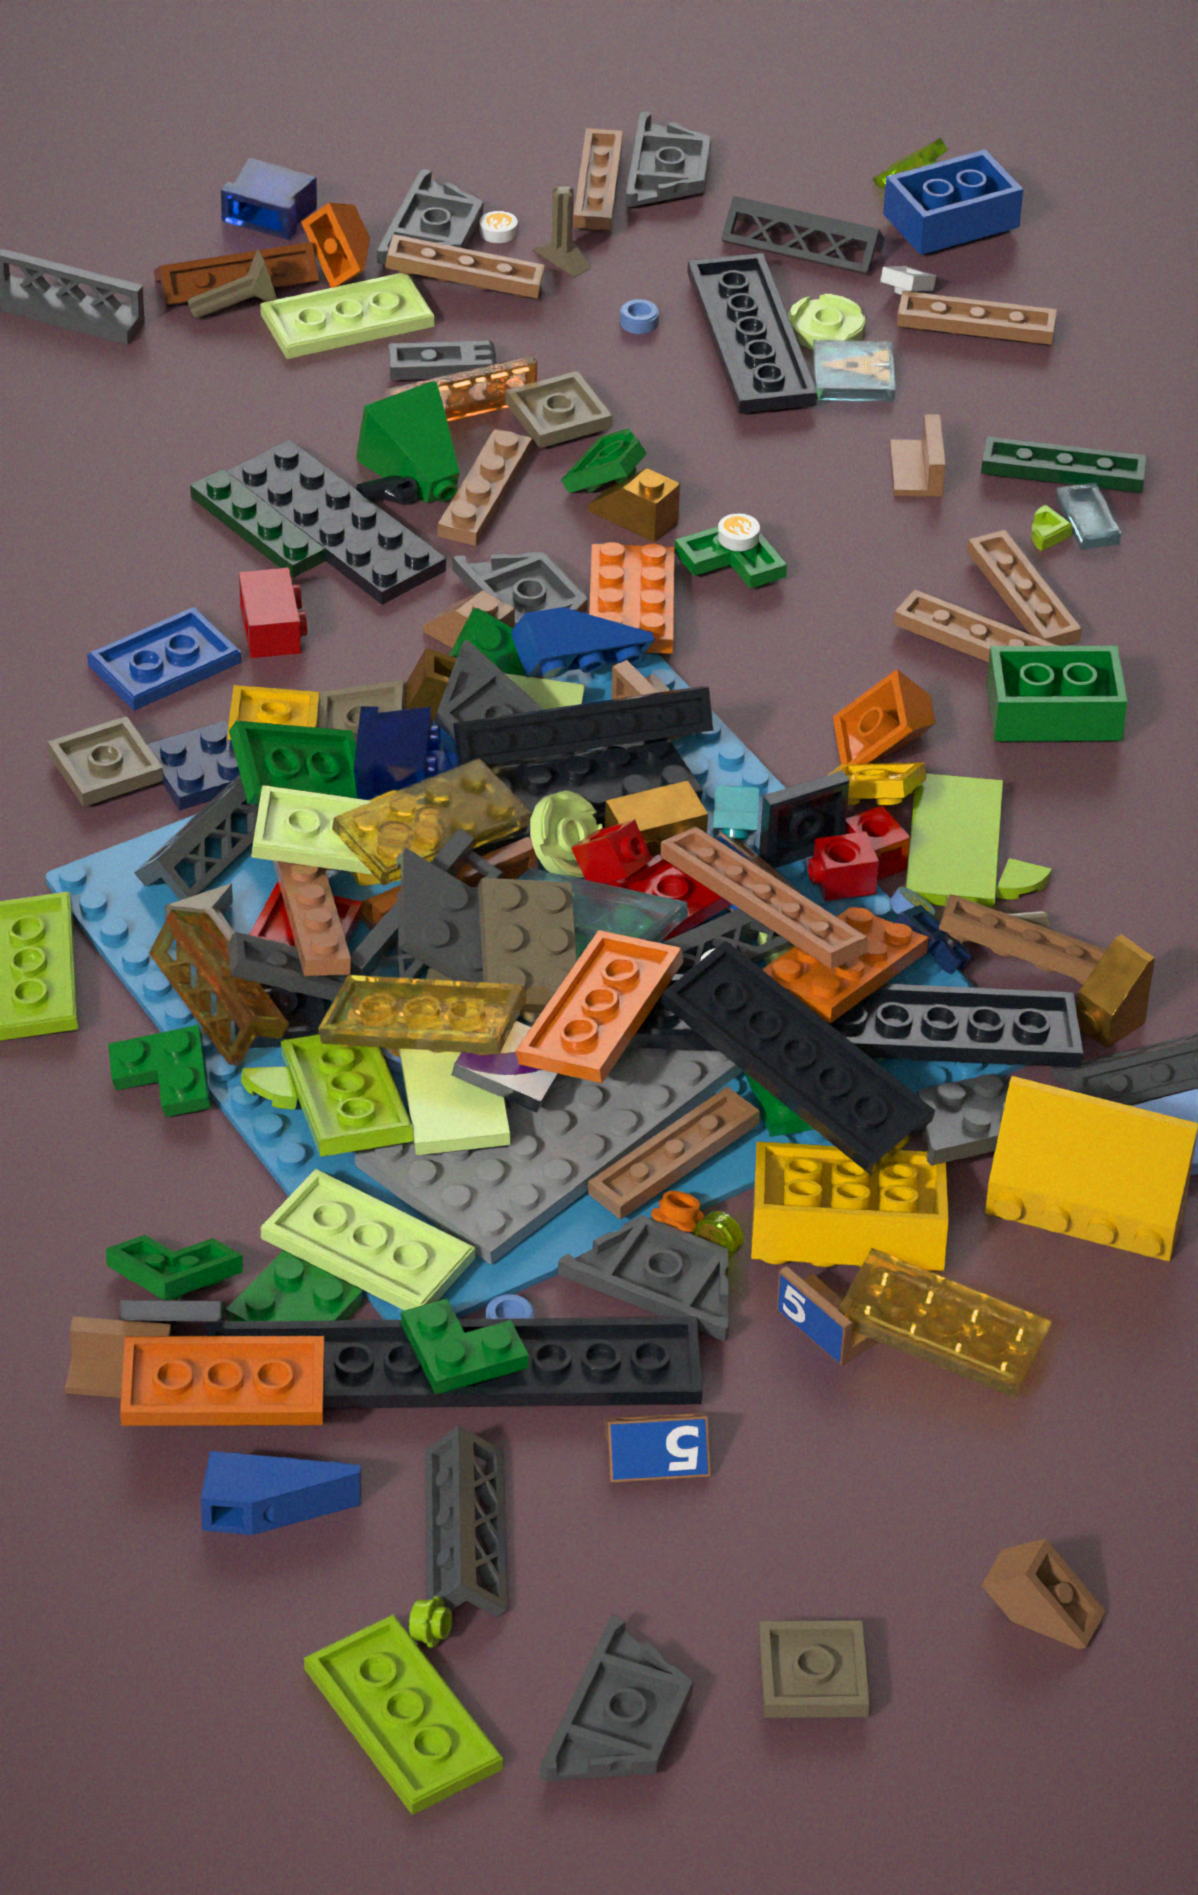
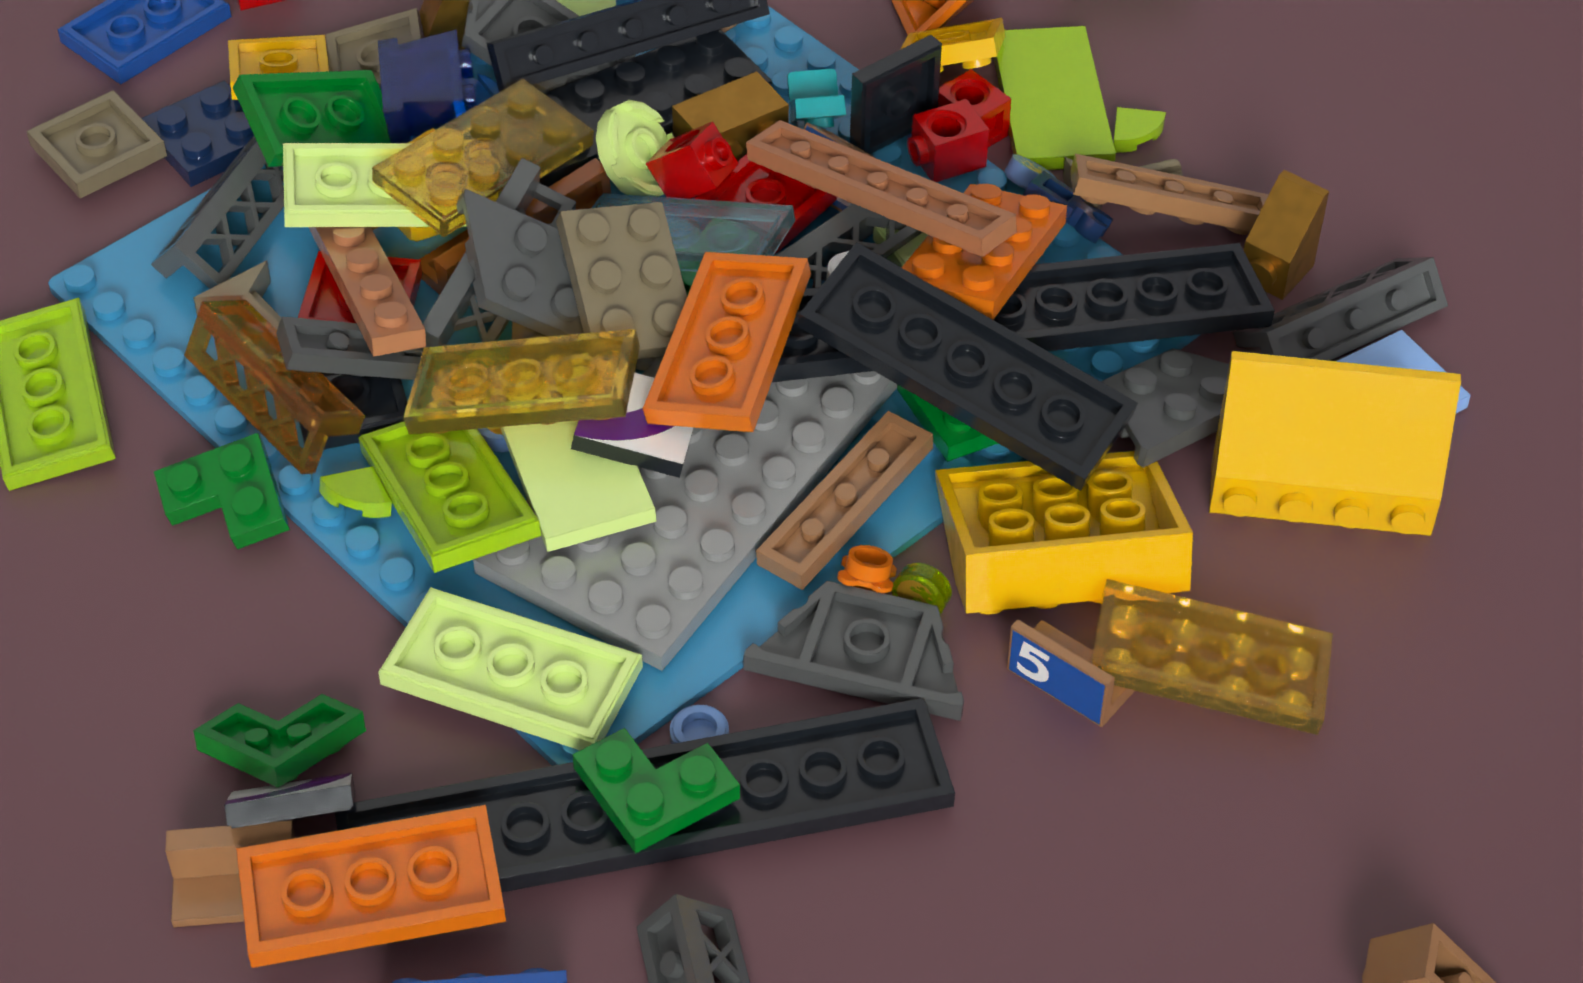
camera: 10 degrees left, 5 degrees up
green plate [226,1250,363,1322] -> none
blue panel [603,1412,711,1482] -> none

